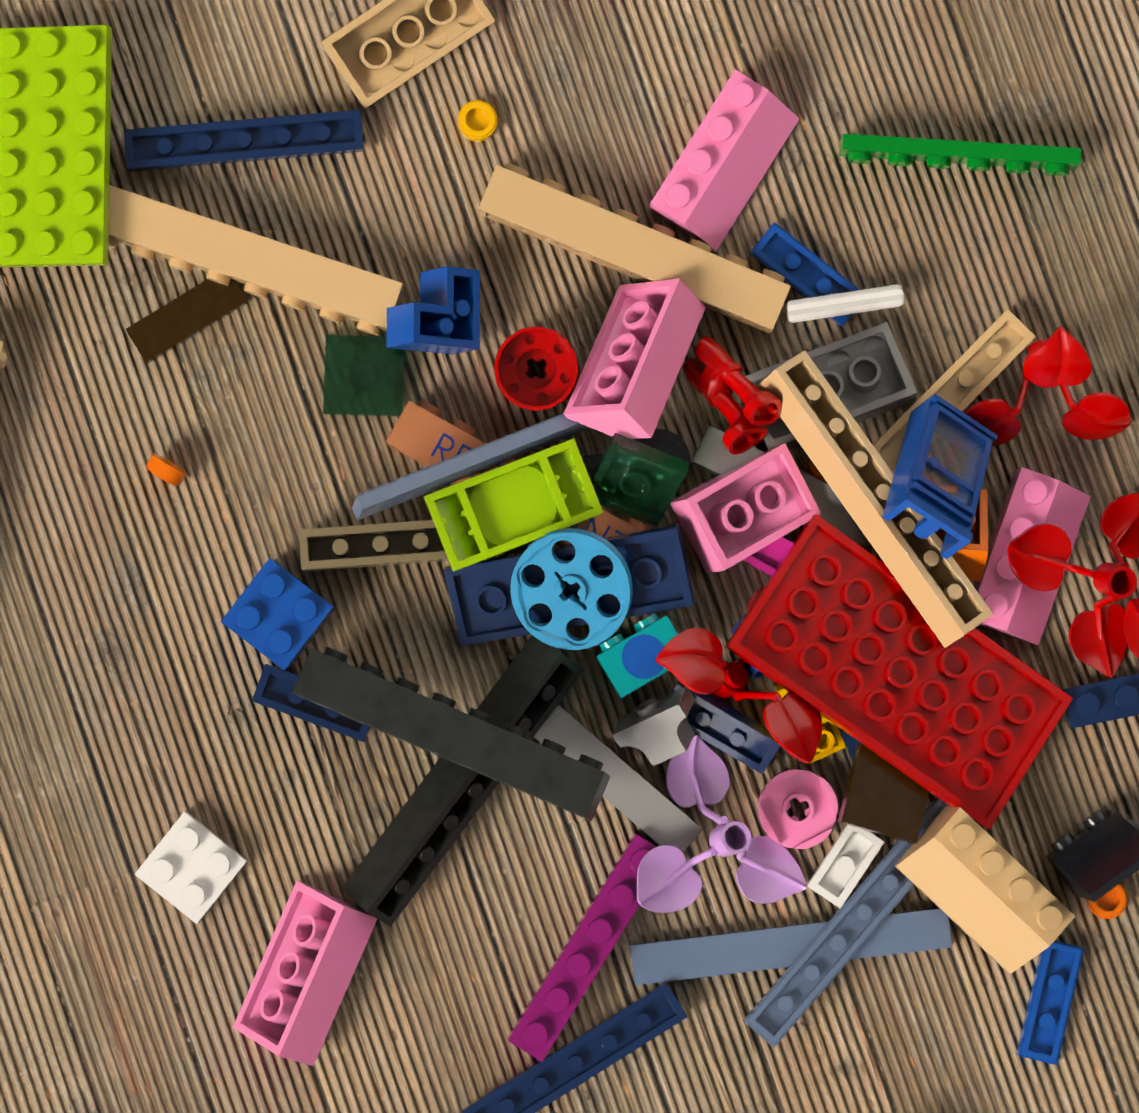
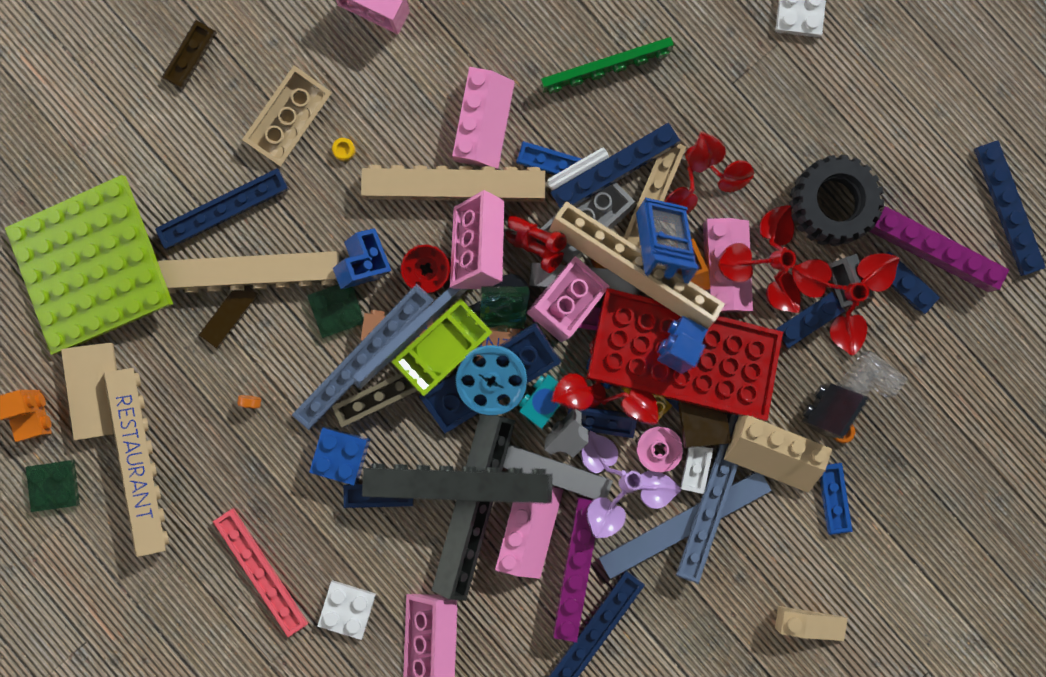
camera: 15 degrees left, 0 degrees up
none -> coral tile [213,508,308,637]
none -> sand blue tile [292,284,434,430]
none -> bright pink slope [495,486,563,579]
none -> dark blue plate [550,122,681,209]
none -> blue brick [657,316,708,374]

